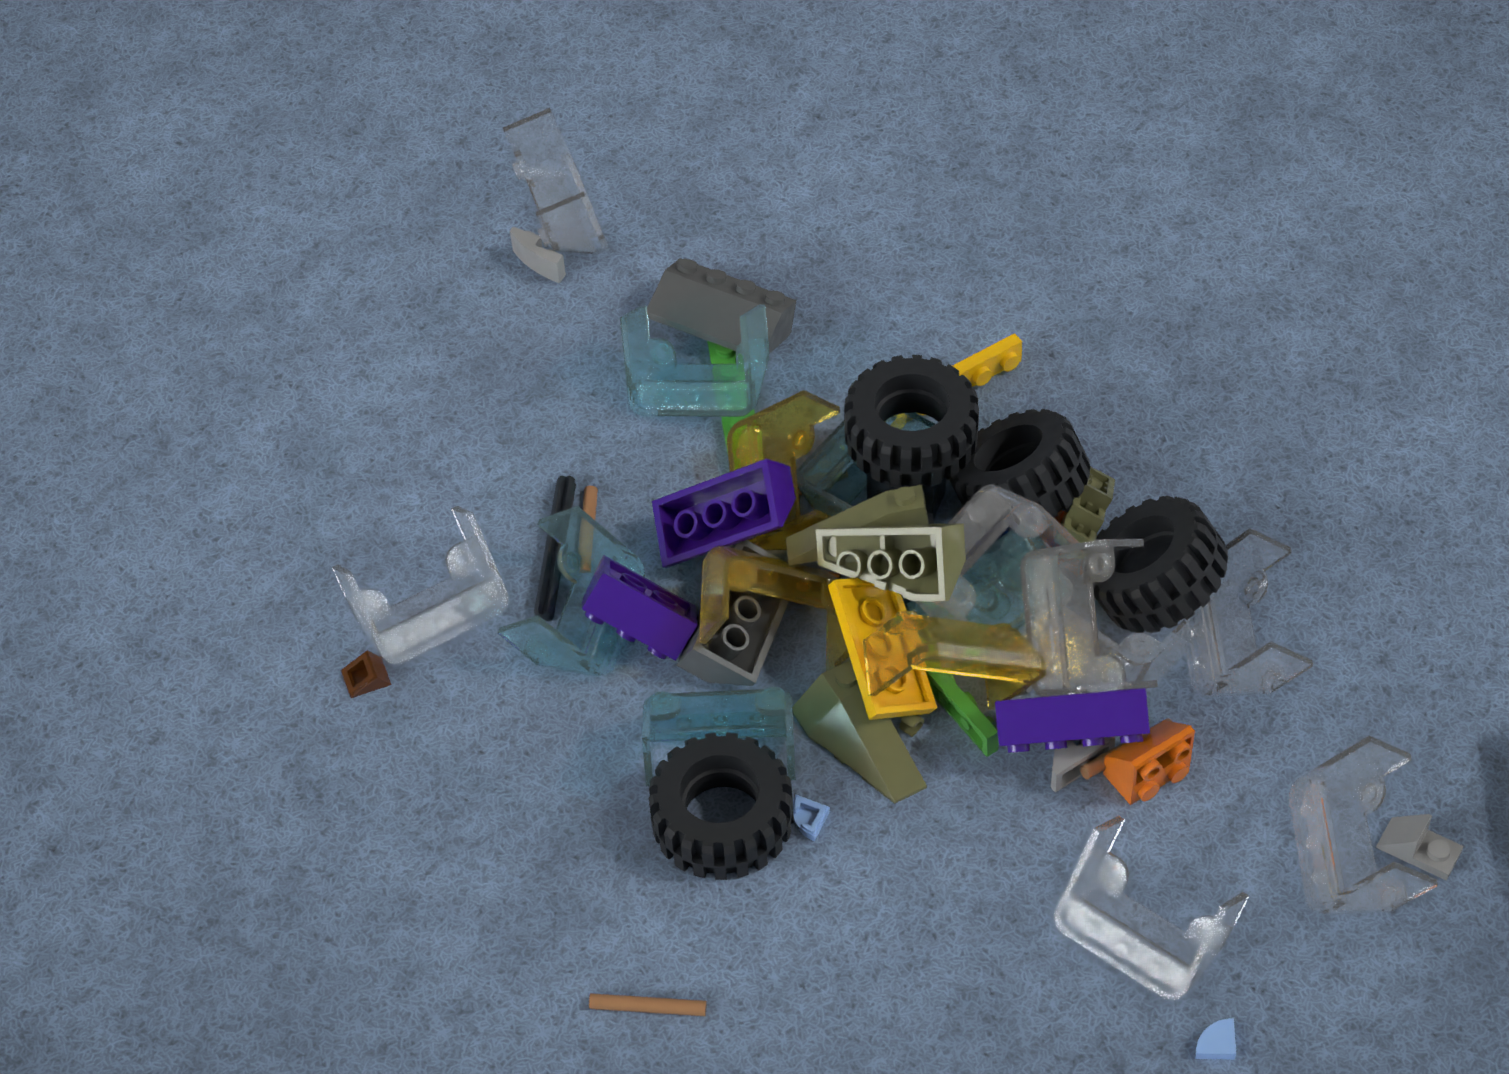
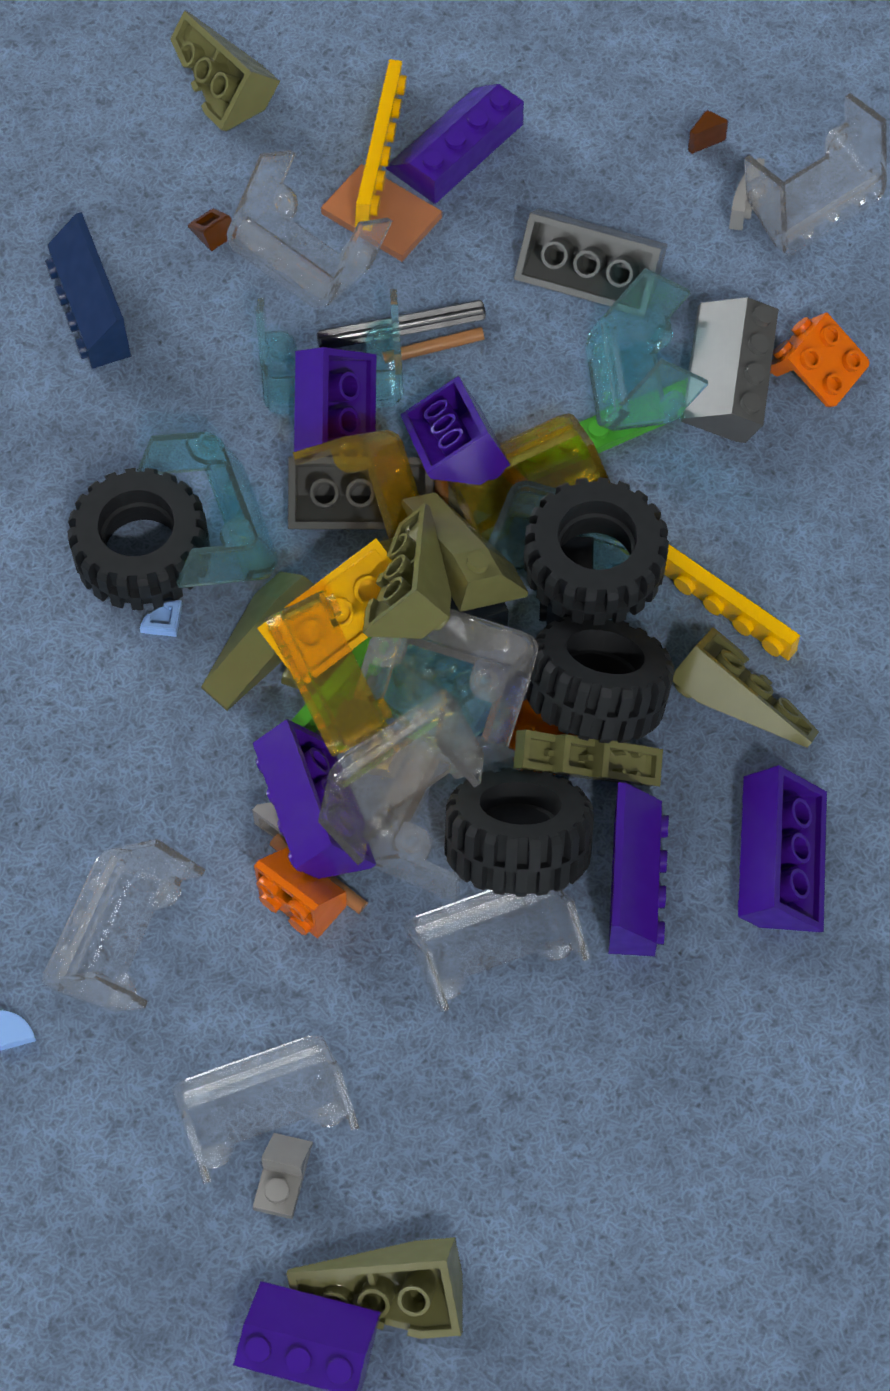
camera: 70 degrees right, 10 degrees up
none -> dark blue slope [45,212,131,369]
none -> olive wedge [170,11,280,131]
none -> nougat tile [321,164,442,262]
none -> yellow plate [355,59,407,229]
none -> dark purple slope [386,83,524,204]
none -> dark grey slope [514,208,668,316]
none -> dark purple slope [608,782,669,957]
none -> olive wedge [673,627,819,748]
none -> reddish brown slope [688,110,728,154]
none -> dark purple slope [738,765,827,932]
none -> orange bracket [770,312,870,407]

